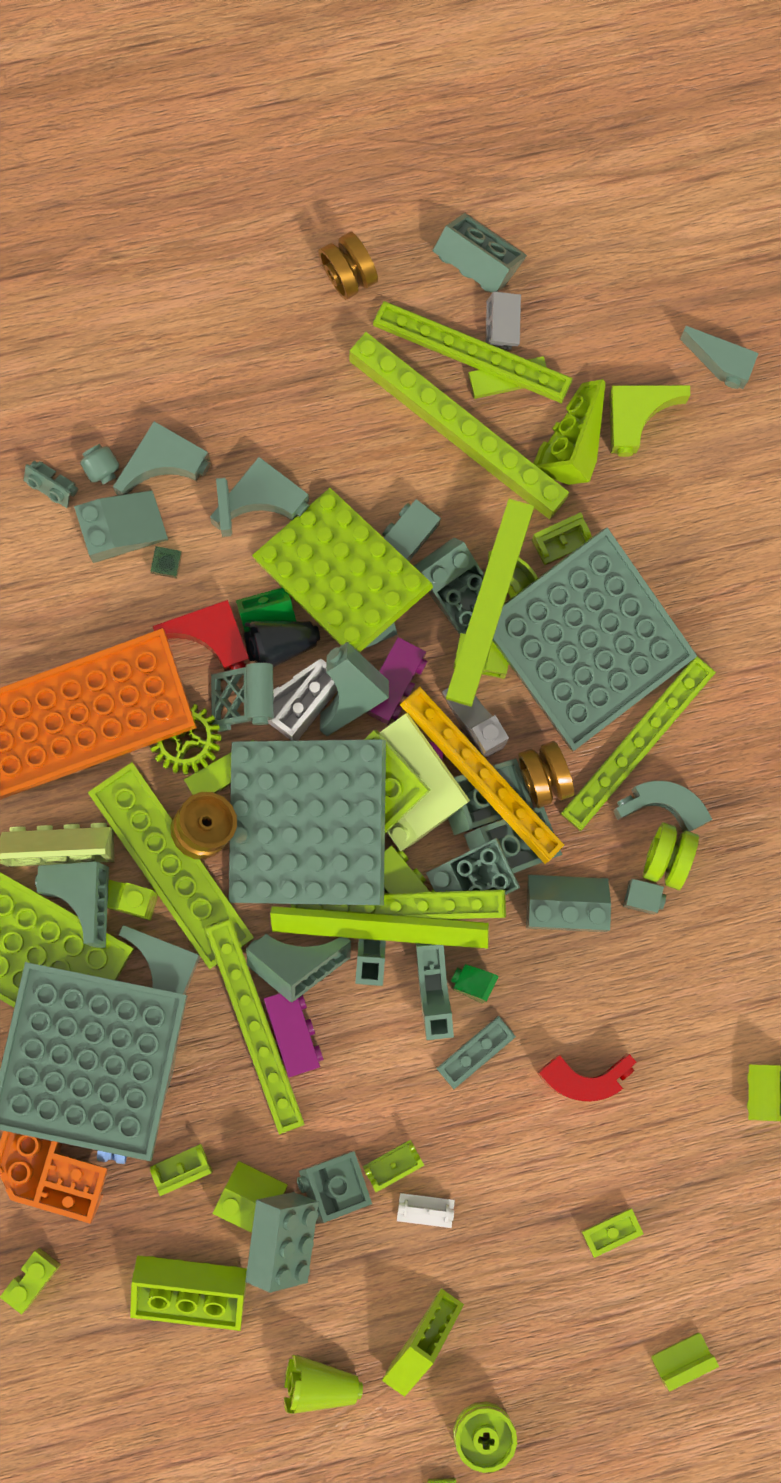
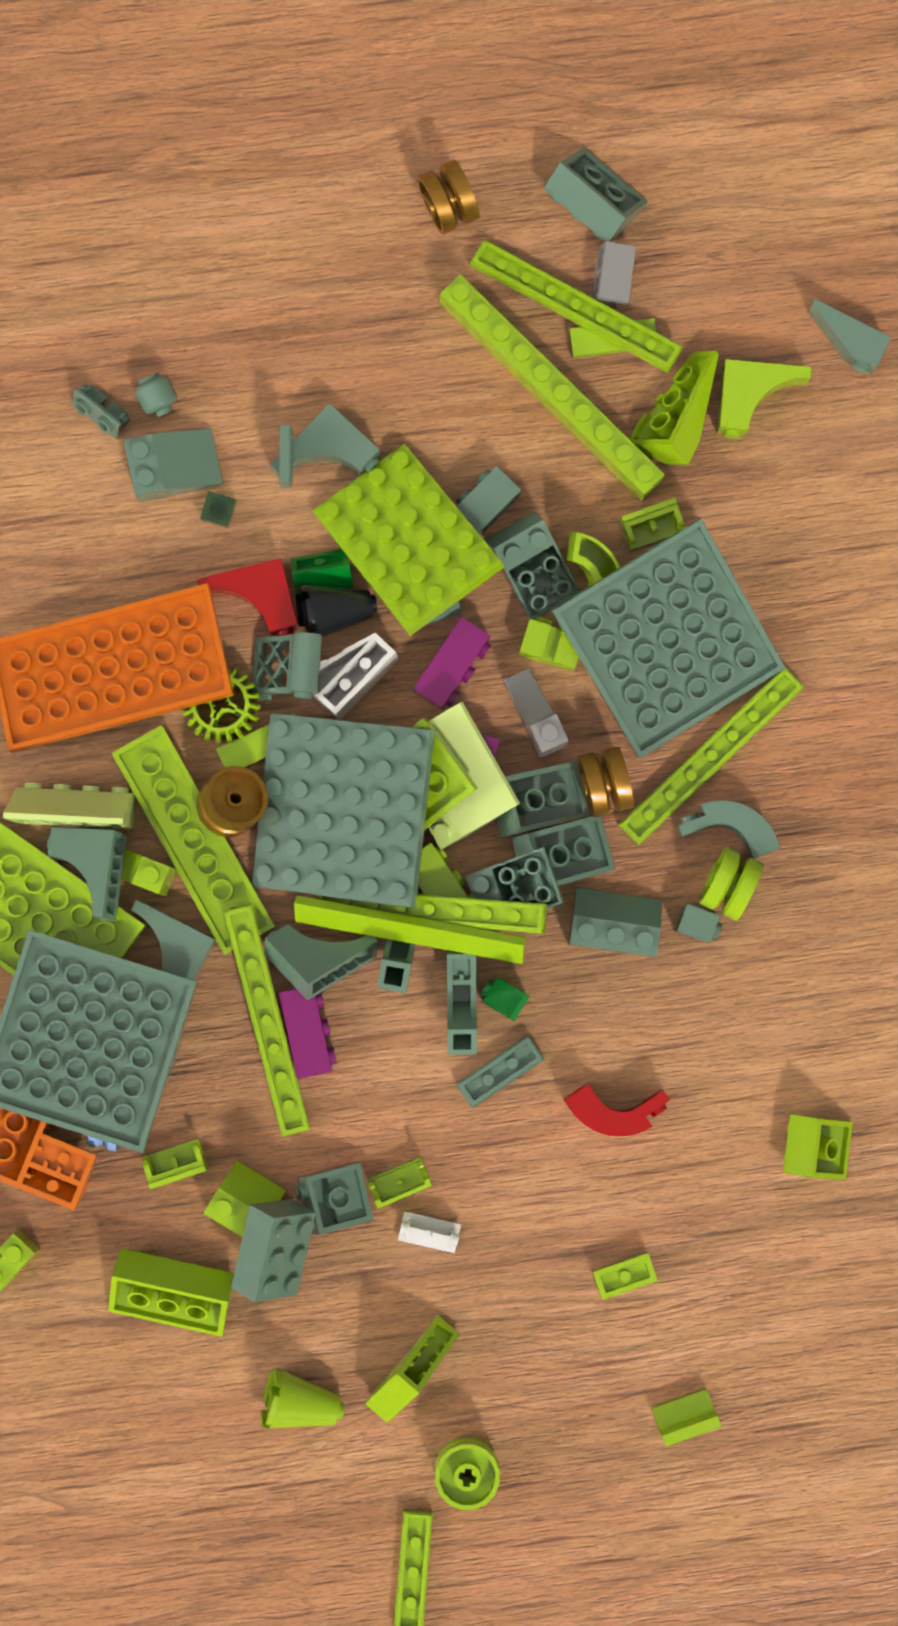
camera: 10 degrees right, 5 degrees up
sand green arch [113,421,211,496] -> none
sand green arch [320,642,389,736] -> none
yellow tile [400,686,564,864] -> none
lime tile [446,499,534,707] -> none

